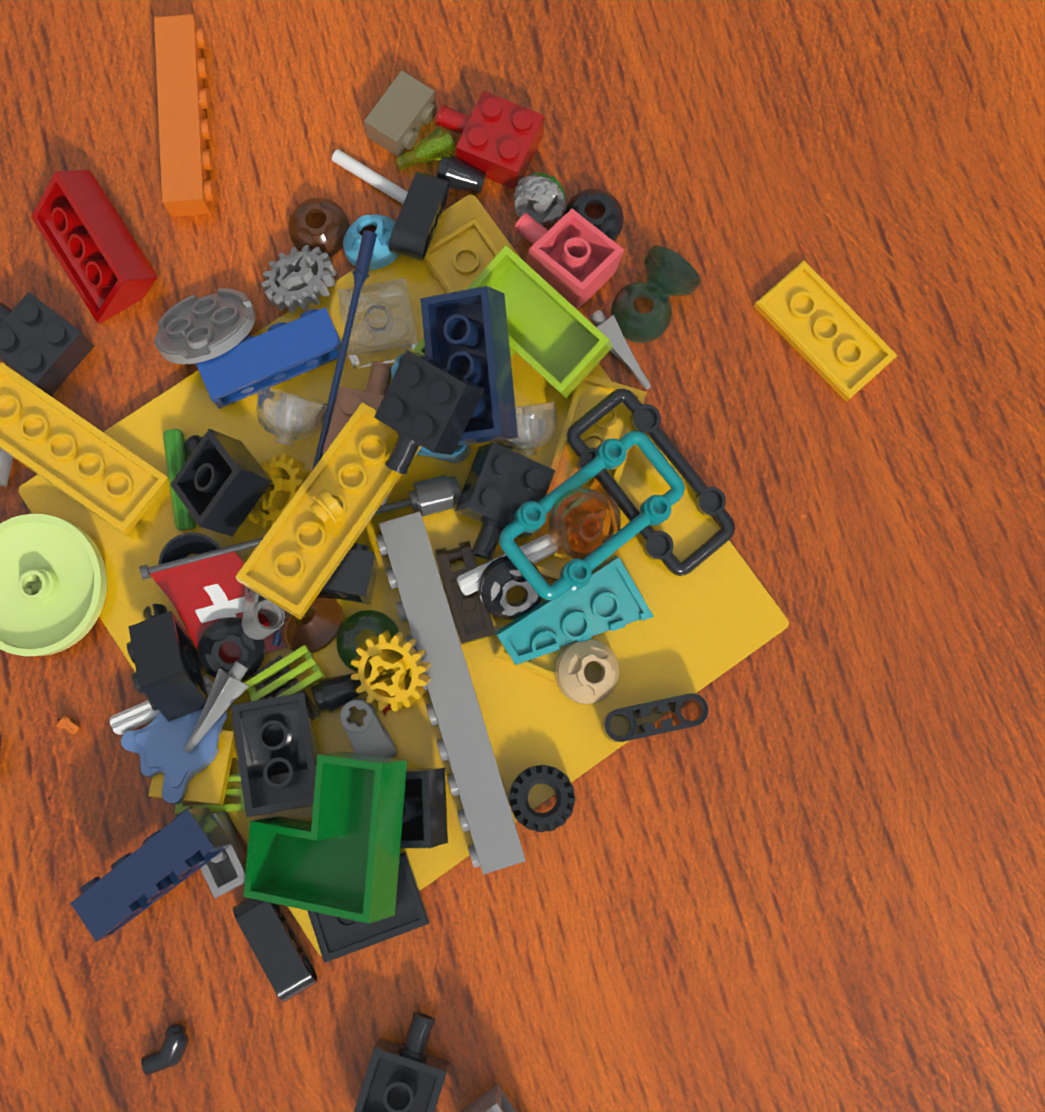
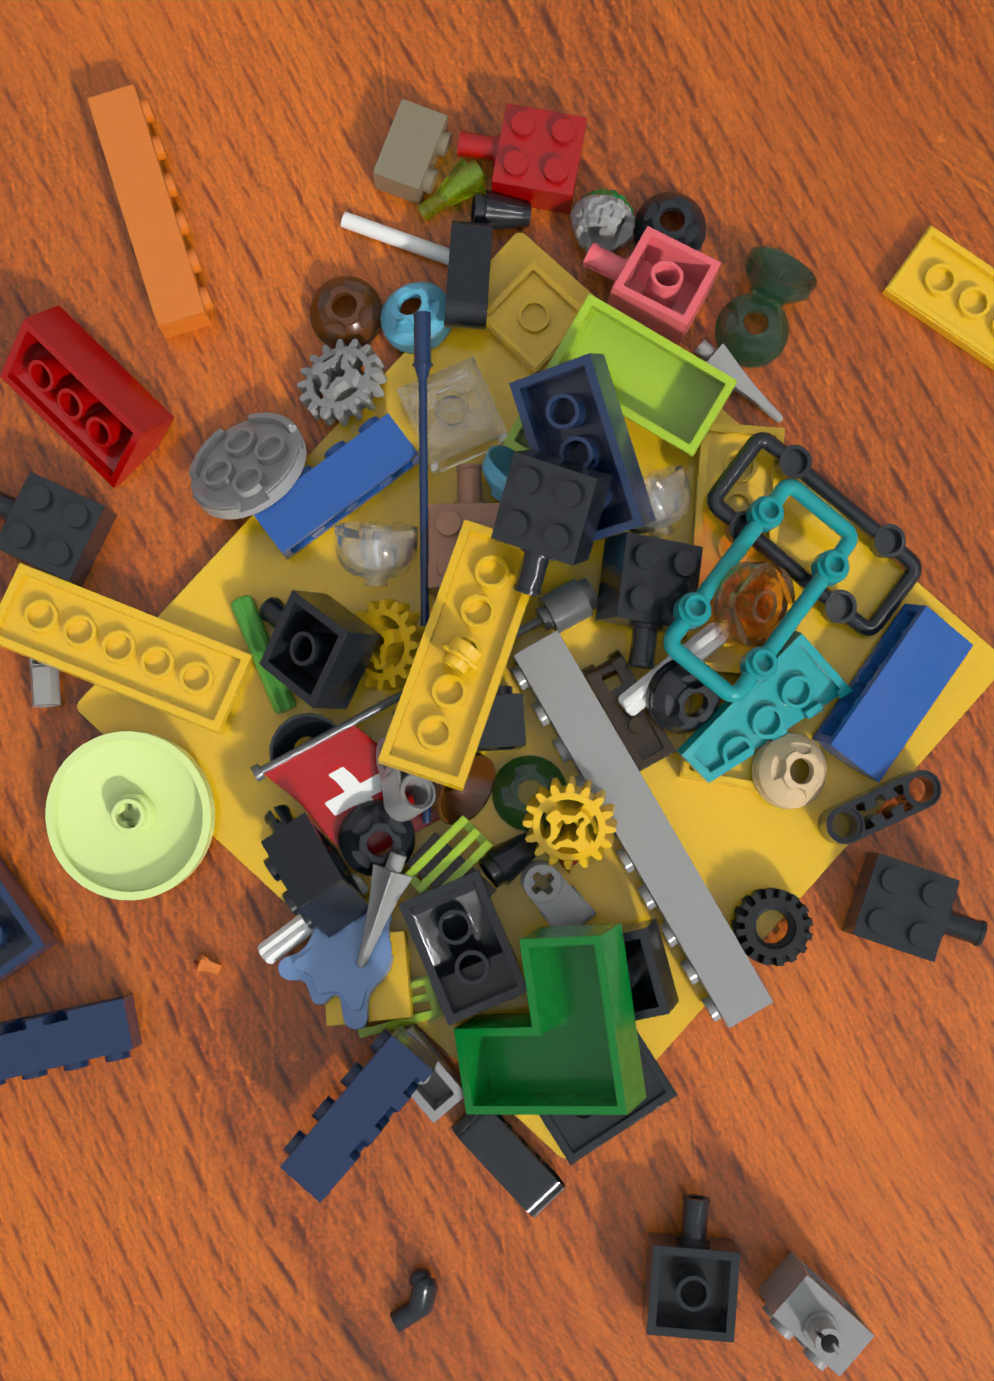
camera: 10 degrees left, 5 degrees up
none -> blue brick [811,603,973,782]
none -> black brick [842,852,987,962]

